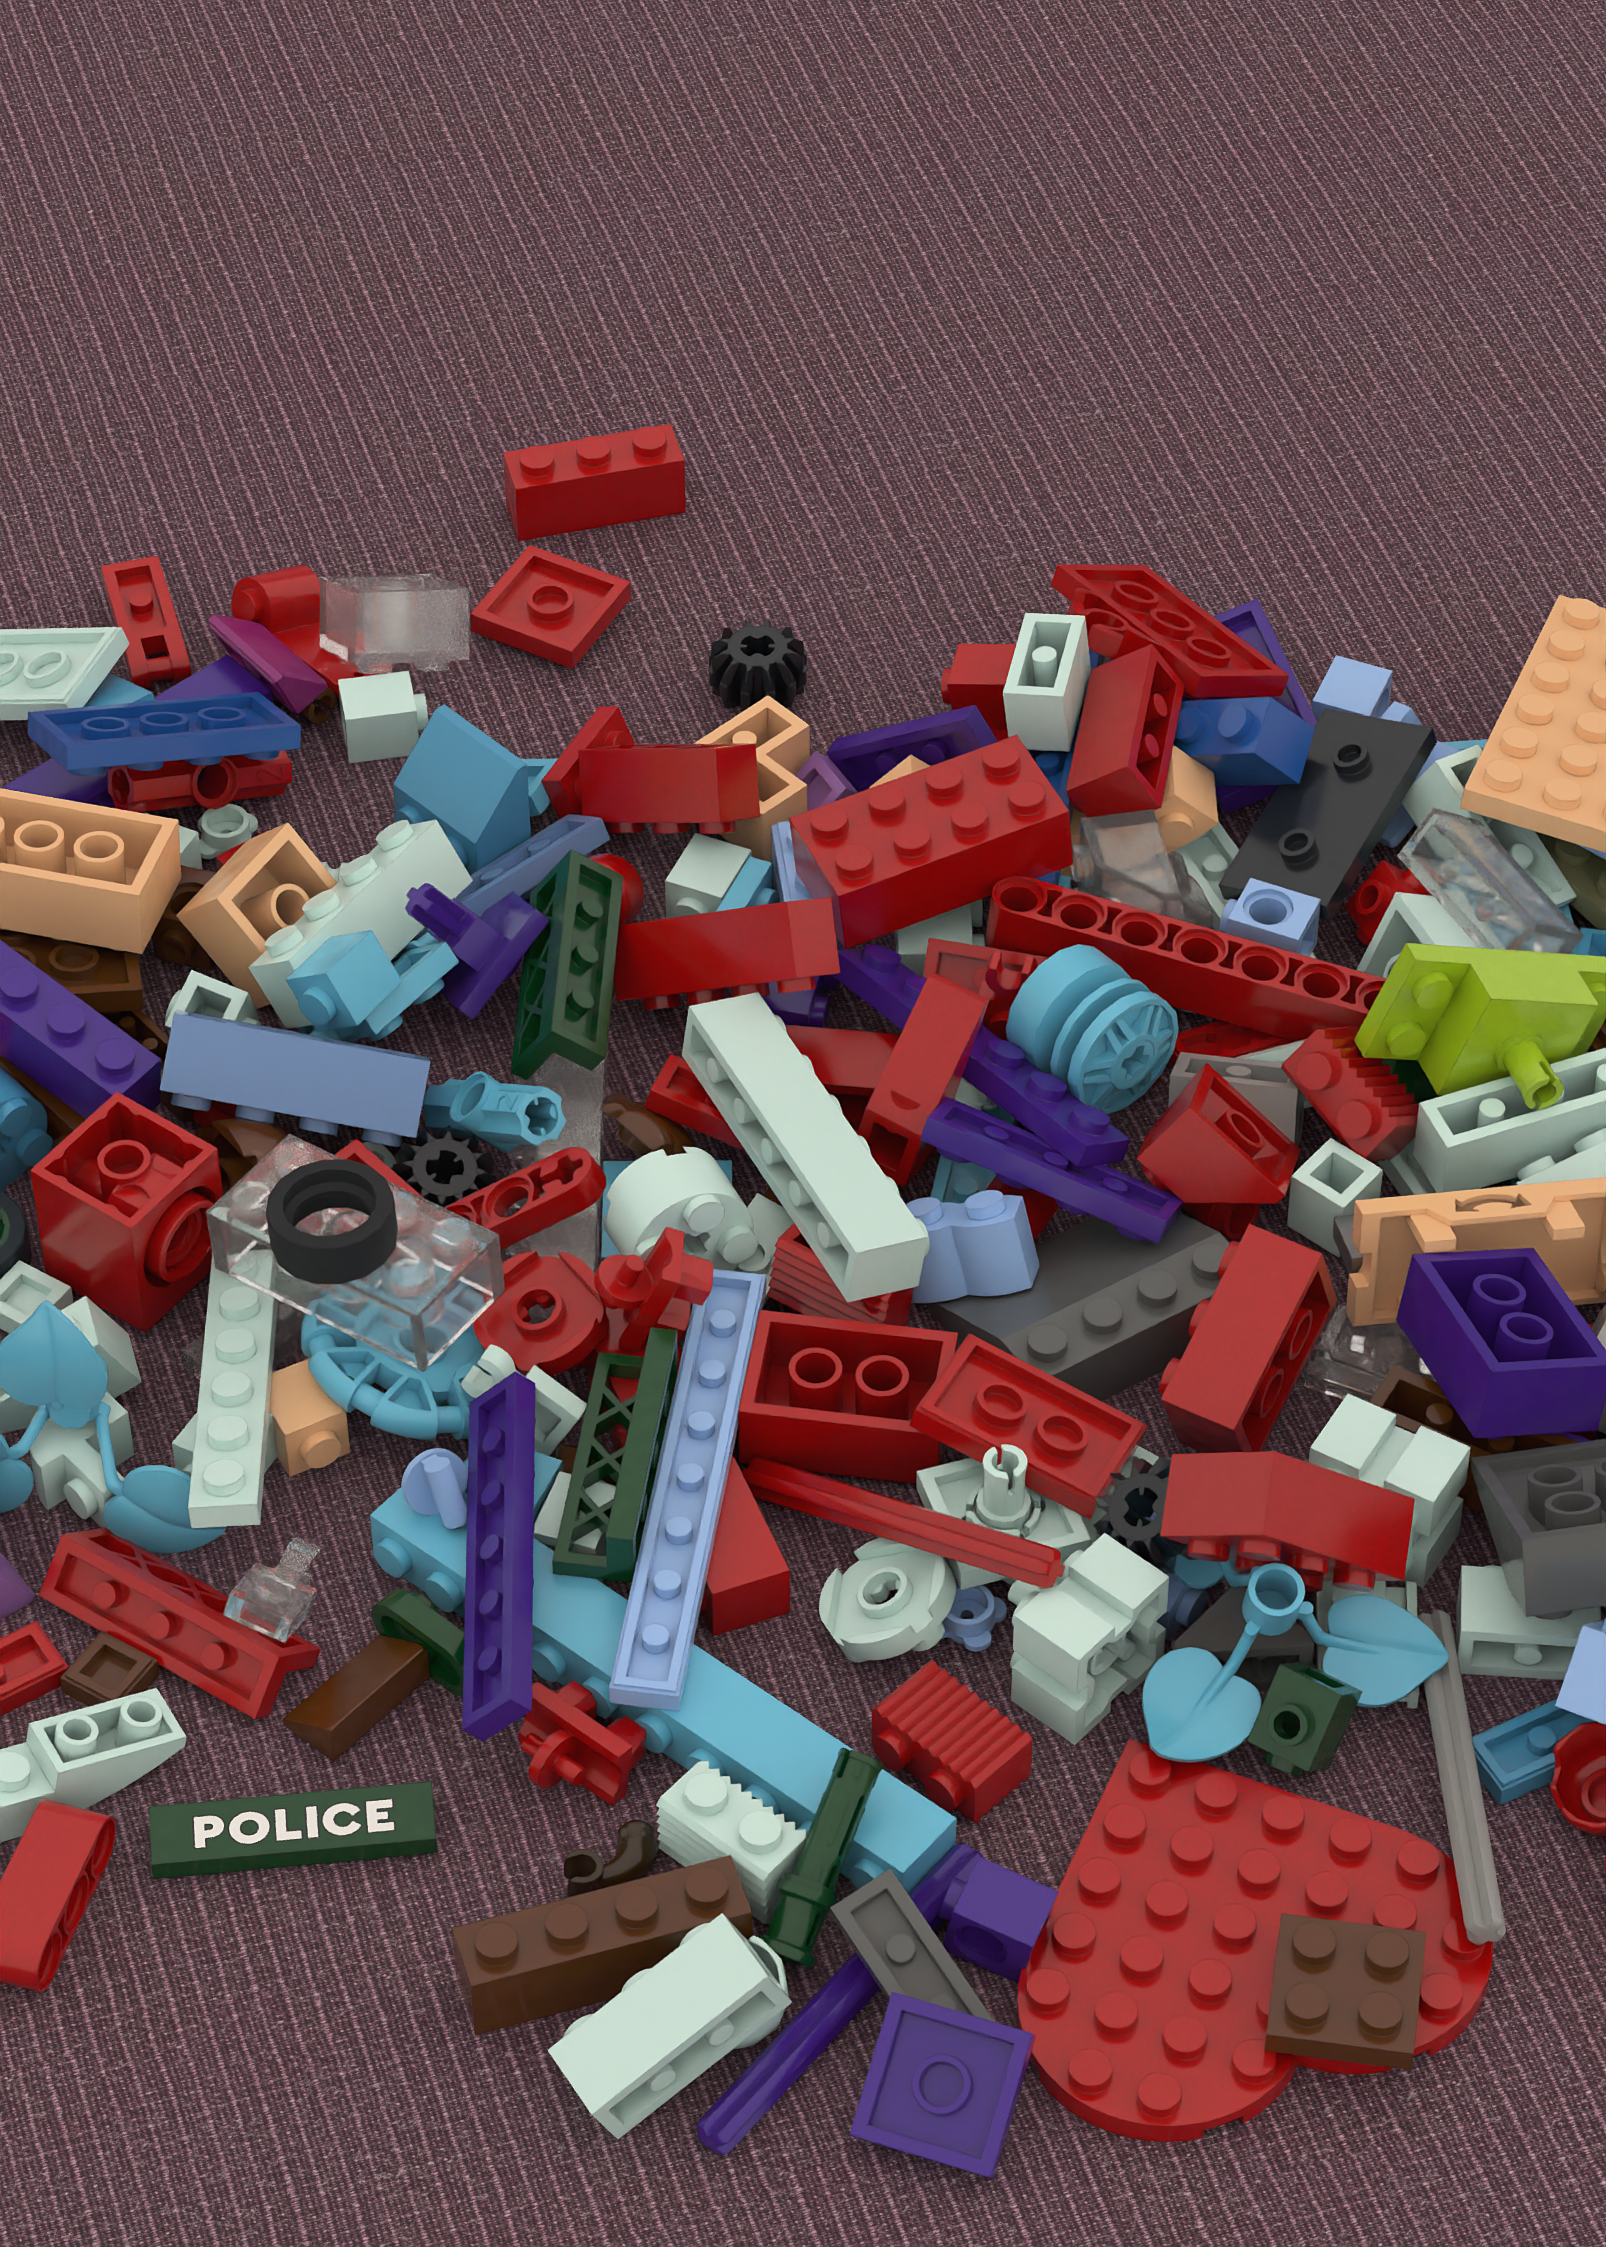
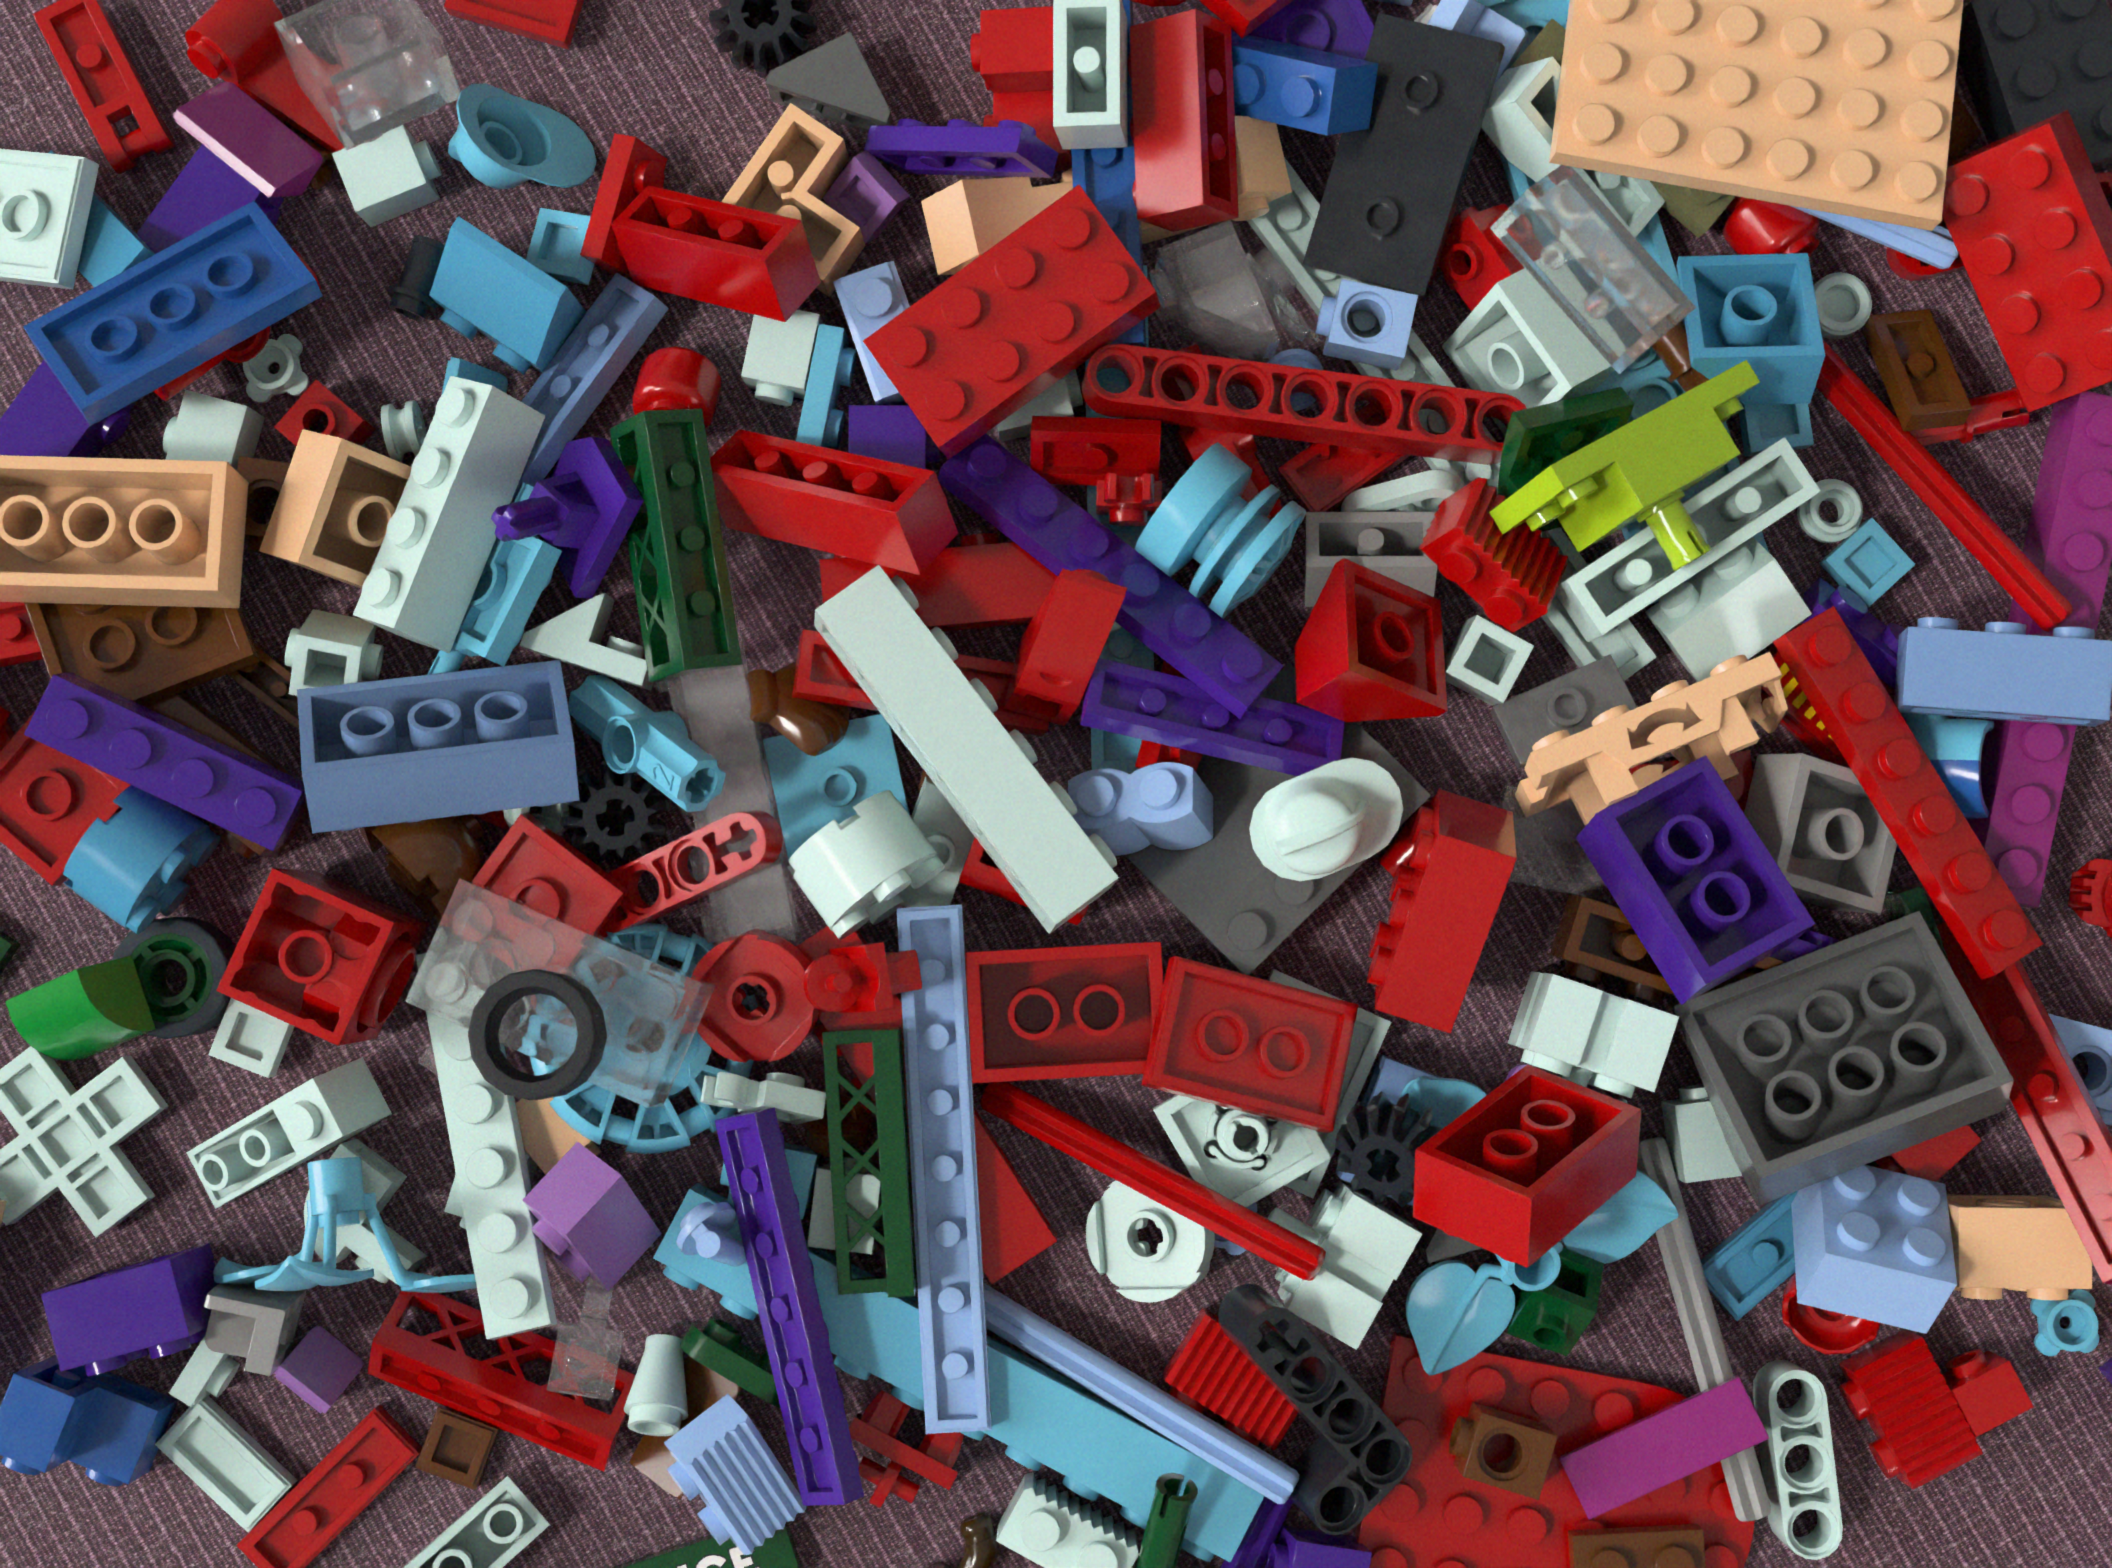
camera: 10 degrees left, 40 degrees up
medium azure brick [286,930,403,1032] -> none
none -> black pin [387,235,445,322]
none -> medium azure piece [448,83,596,190]
none -> light aqua slope [520,593,654,691]
none -> medium lavender brick [522,1141,662,1292]
none -> light aqua cone [623,1334,688,1436]
none -> light blue brick [664,1394,807,1555]
none -> dark grey slope [766,32,894,133]
none -> light blue axle [984,1283,1299,1504]
none -> black beam [1218,1283,1413,1535]
none -> light aqua piece [1249,757,1403,881]
none -> reddish brown brick [1449,1402,1558,1500]
none -> magenta tile [1559,1375,1770,1520]
none -> light aqua beam [1753,1360,1843,1560]

